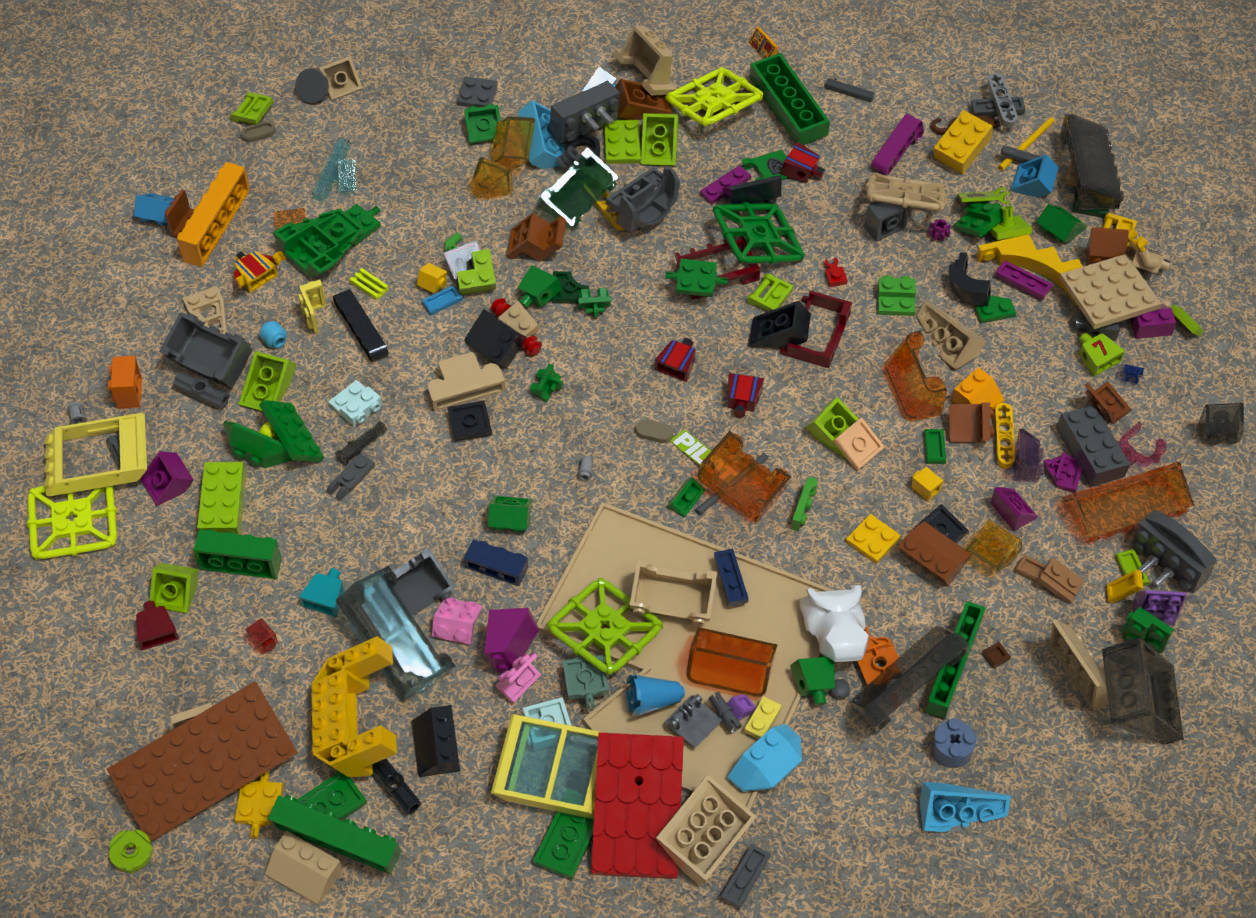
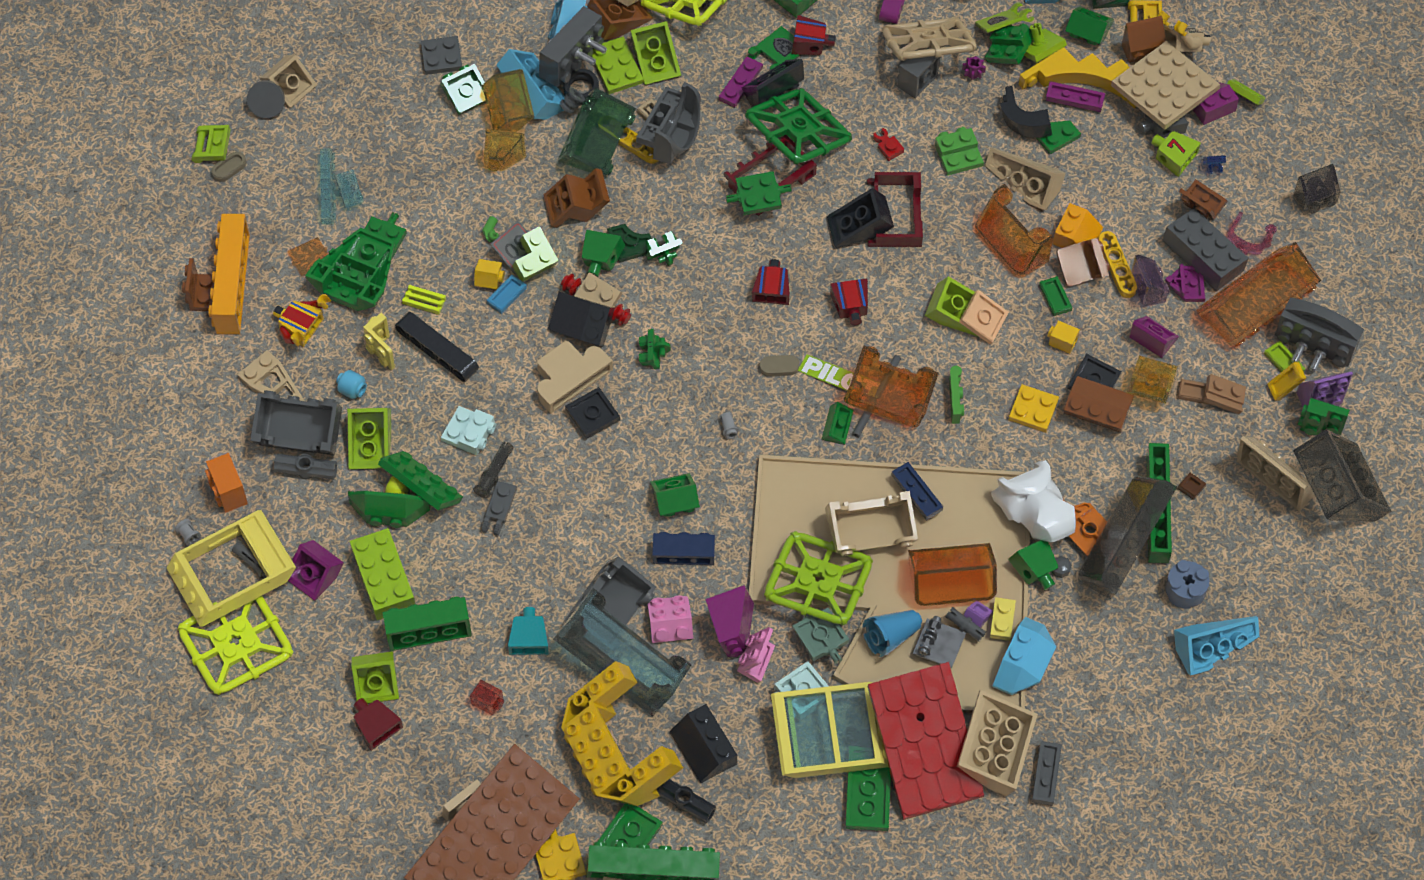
camera: 20 degrees left, 5 degrees up
dark azure slope [134,193,174,225] -> none
lime plate [747,273,794,312] -> none

